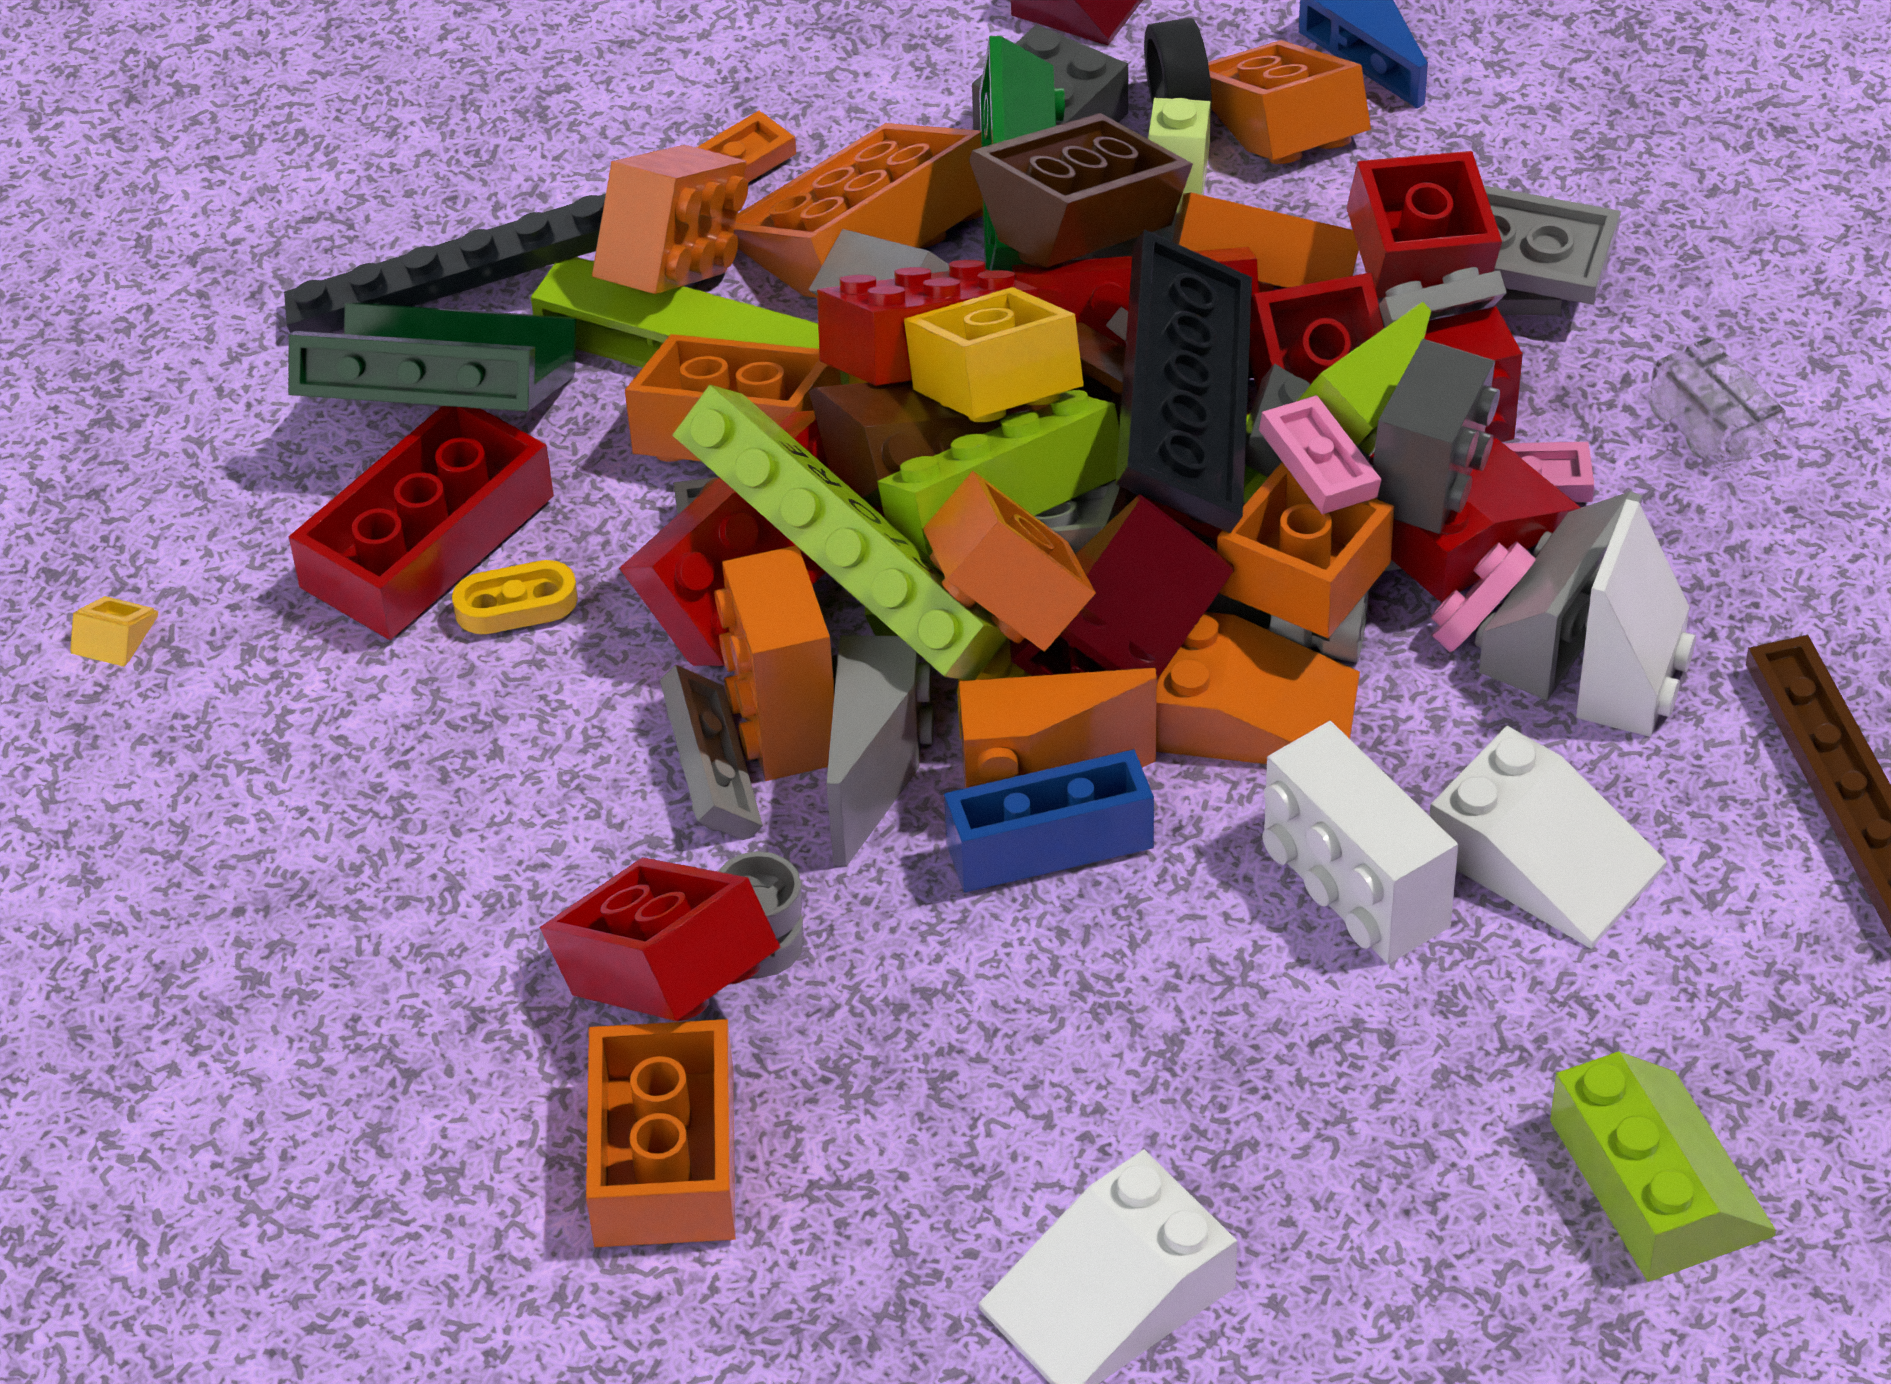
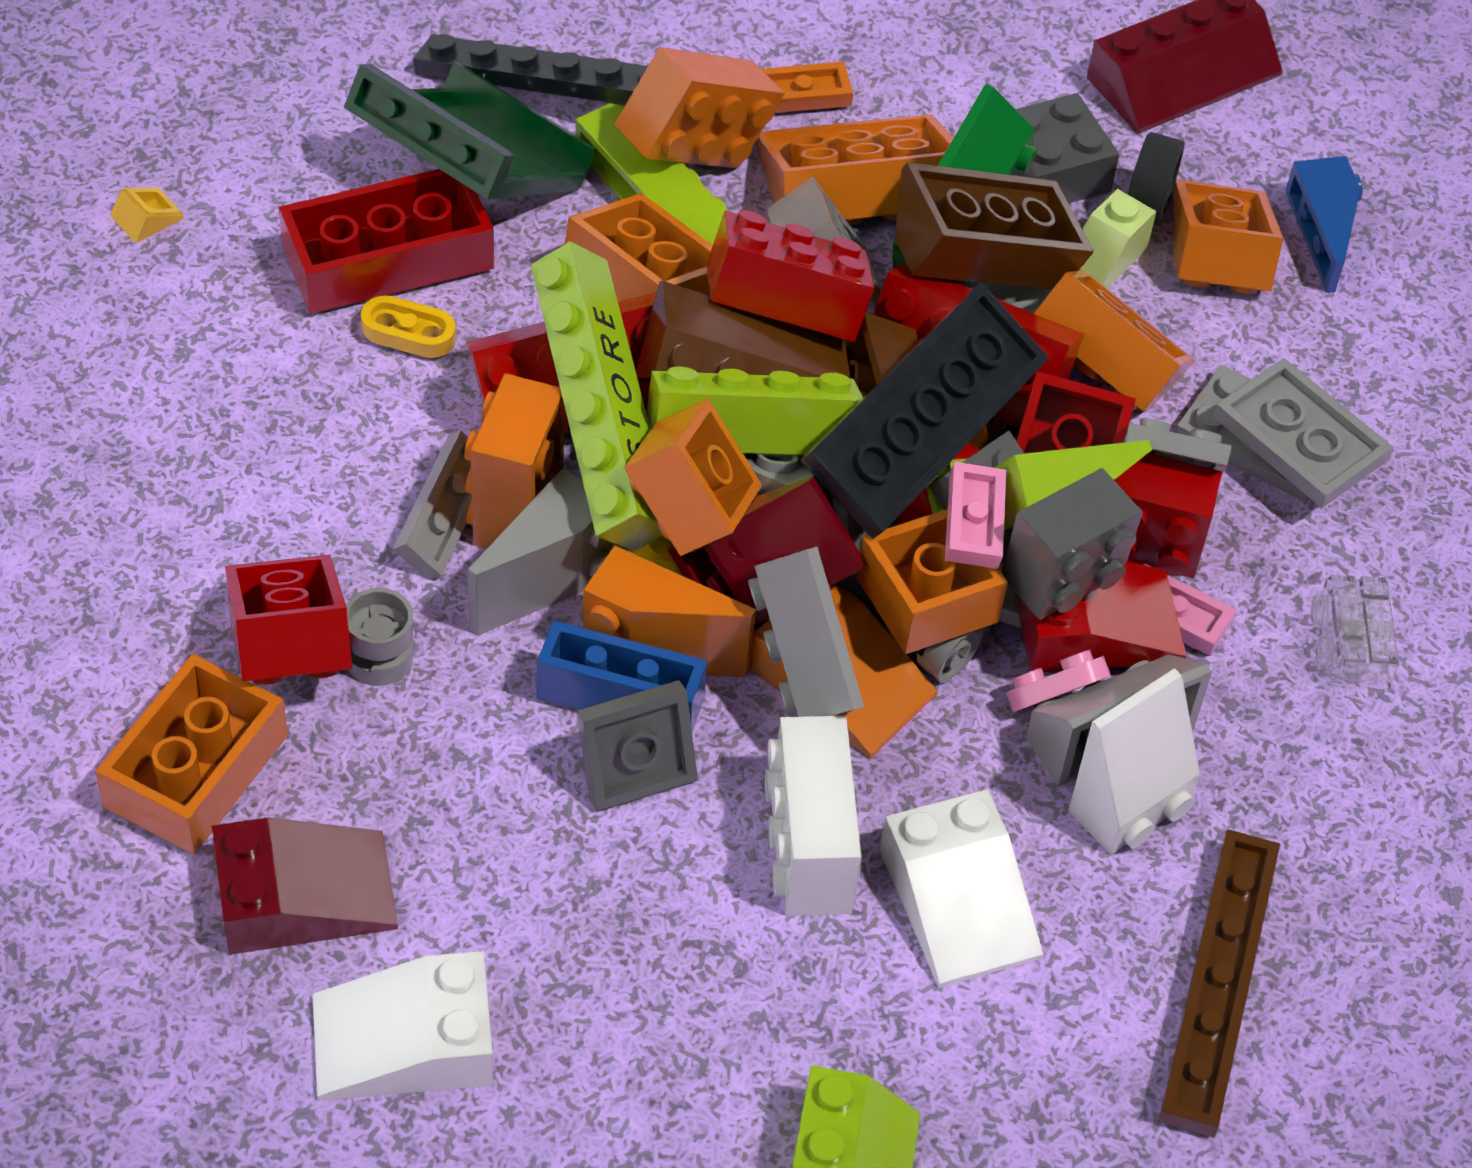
camera: 25 degrees right, 5 degrees up
yellow brick [904,287,1084,422] -> none
red brick [1346,151,1502,299] -> none
none -> slope [211,817,398,955]
none -> dark grey plate [576,680,698,811]
none -> light grey slope [748,547,864,717]

